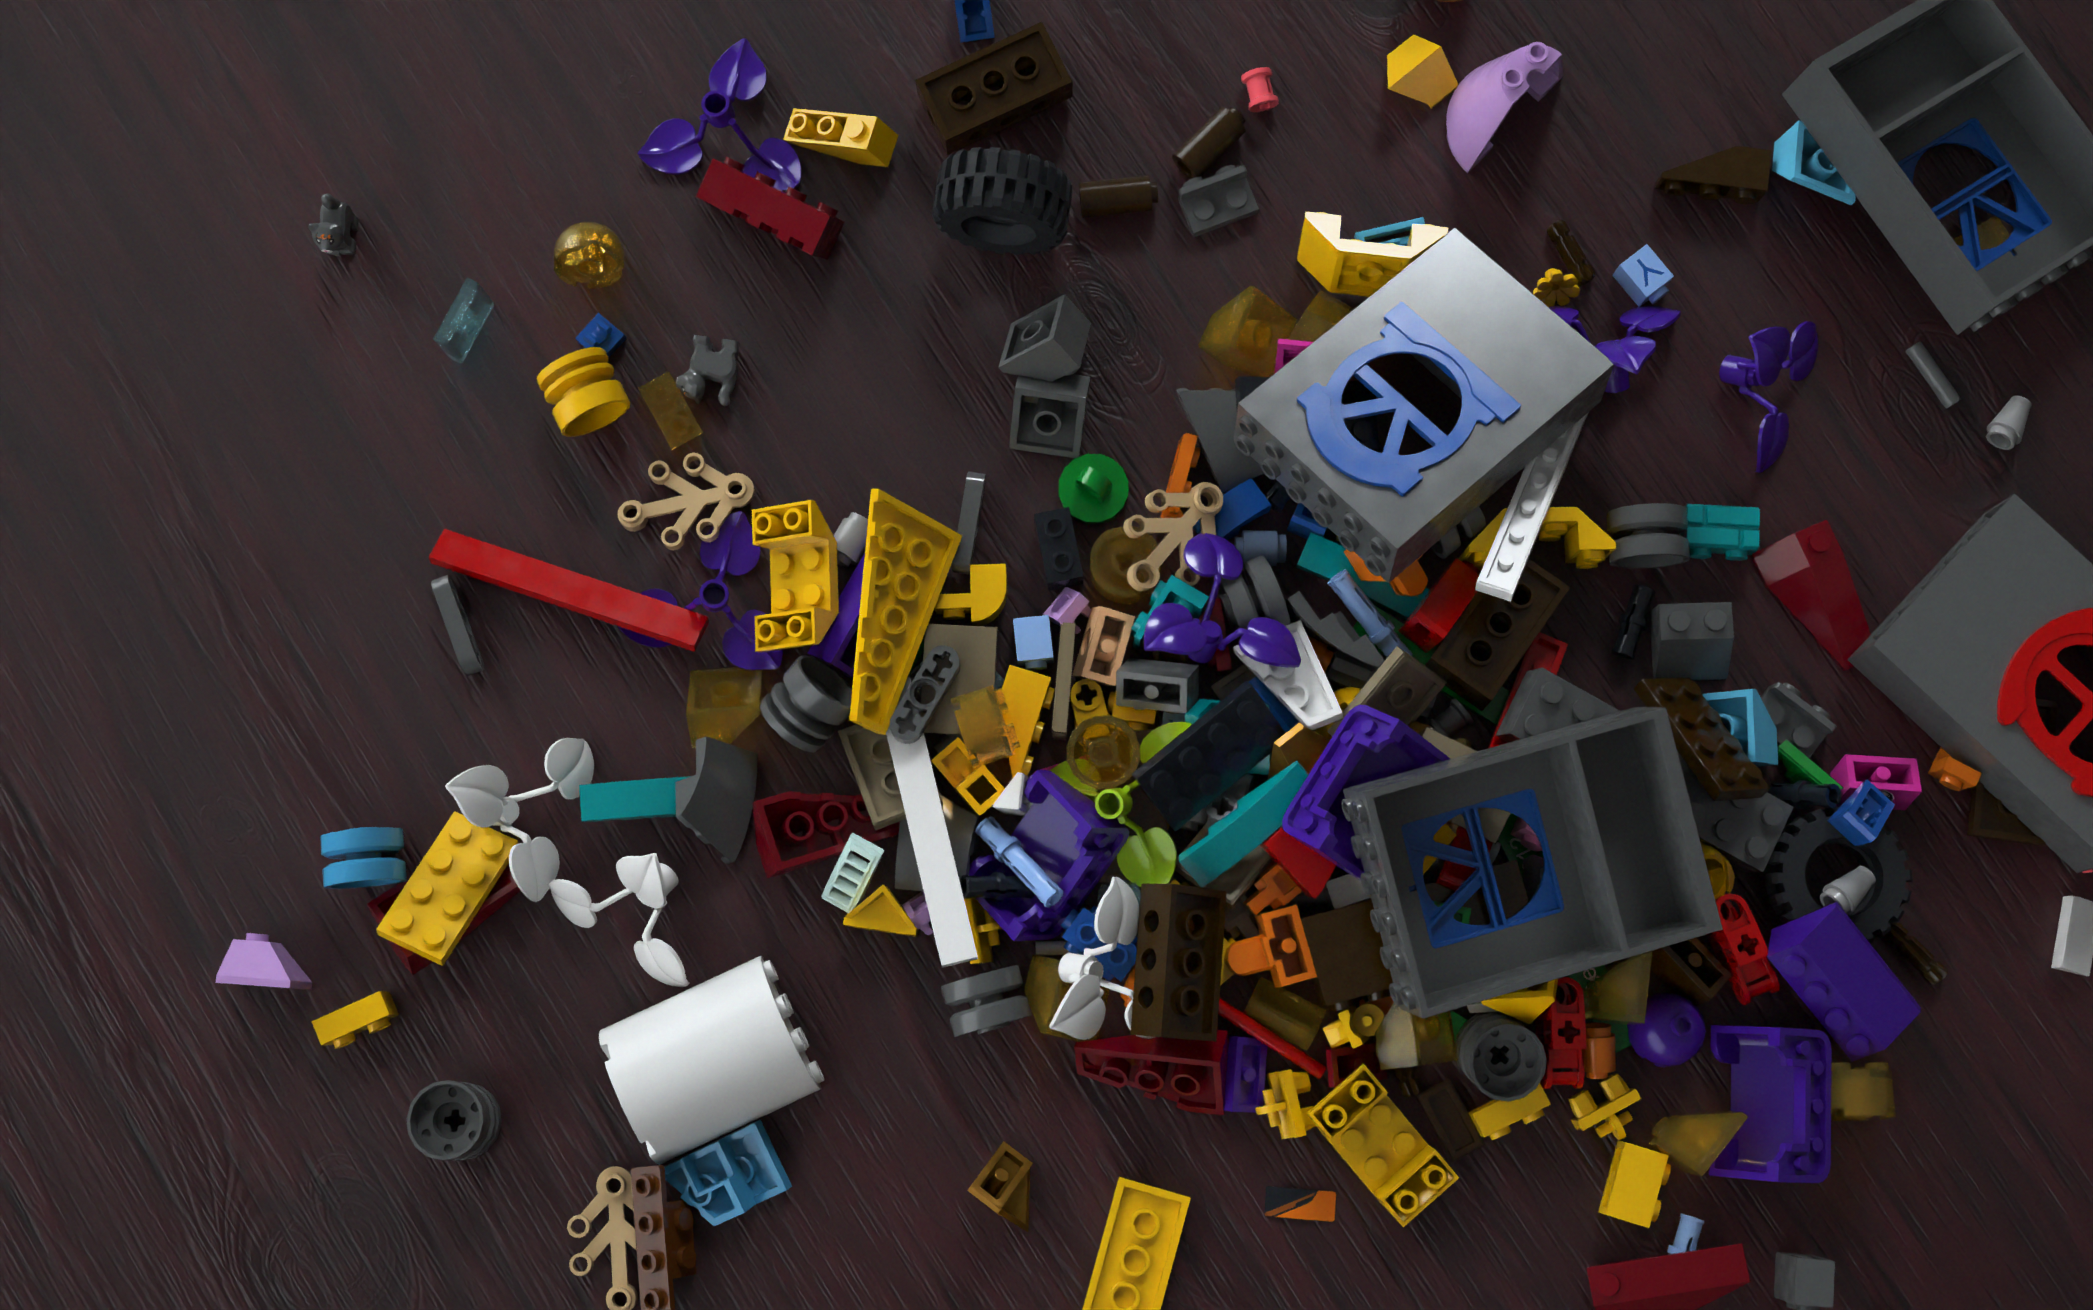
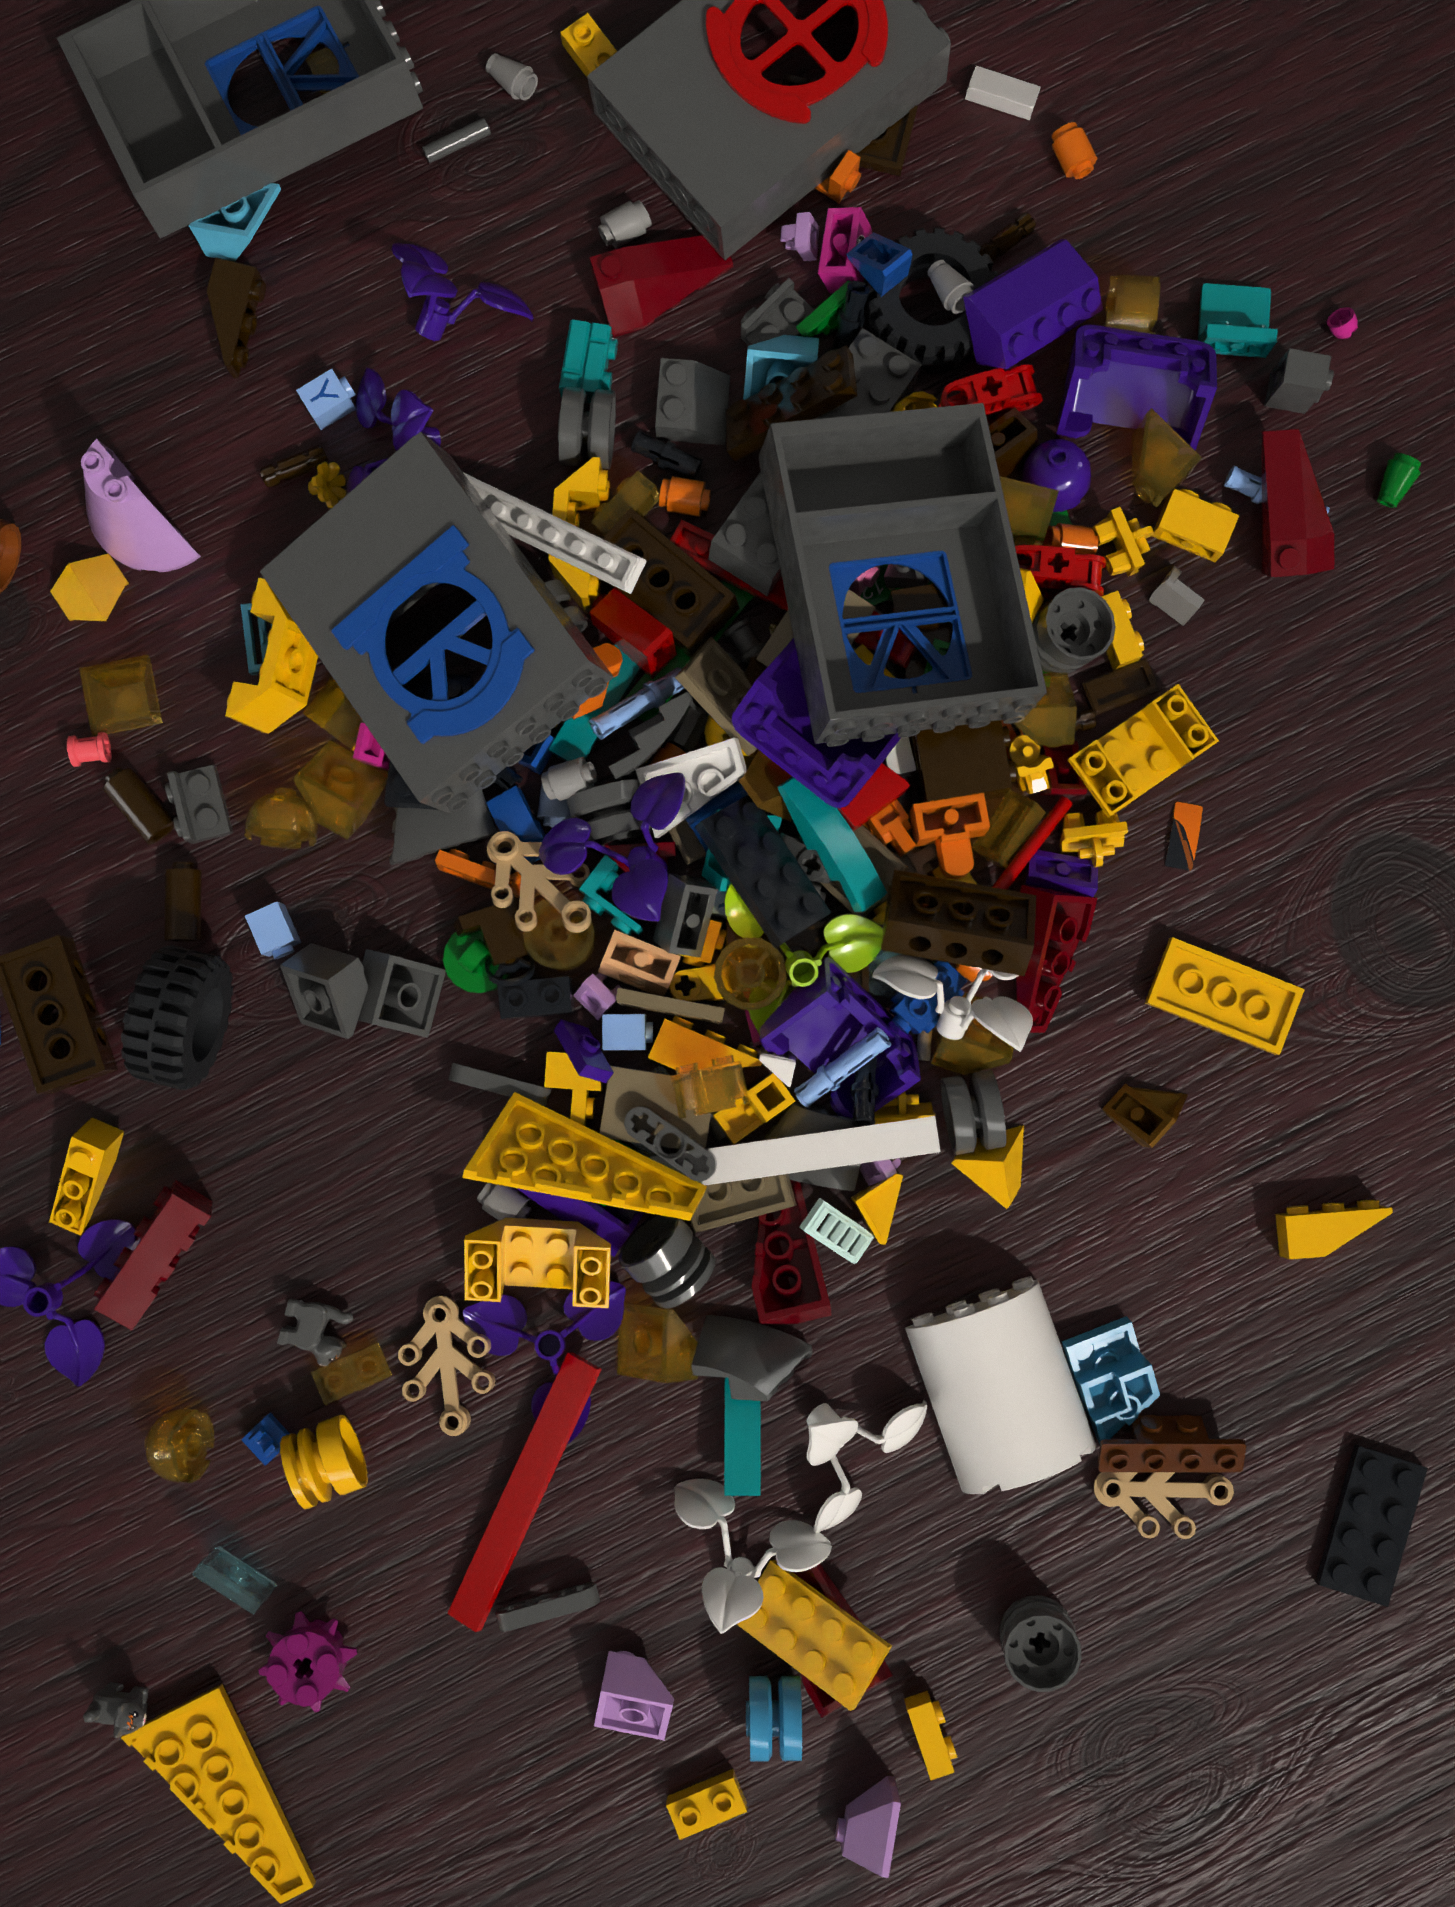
camera: 90 degrees left, 5 degrees up
none -> clear yellow slope [79,654,162,736]
none -> yellow wing [121,1684,316,1904]
none -> clear yellow cylinder [244,788,318,849]
none -> light blue brick [245,901,301,959]
none -> magenta brick [258,1611,358,1712]
none -> dark brown piece [454,897,535,987]
none -> light grey brick [541,757,597,801]
none -> dark purple plate [554,1019,614,1083]
none -> yellow piece [560,13,617,77]
none -> clear yellow piece [591,471,659,539]
none -> lavender slope [594,1651,674,1740]
none -> light grey brick [598,200,652,249]
none -> orange brick [659,476,711,517]
none -> yellow piece [666,1769,747,1840]
none -> lavender tile [780,212,819,261]
none -> yellow slope [951,1125,1024,1209]
none -> orange brick [1051,122,1097,179]
none -> light grey tile [1149,565,1205,626]
none -> teal bracket [1198,283,1278,358]

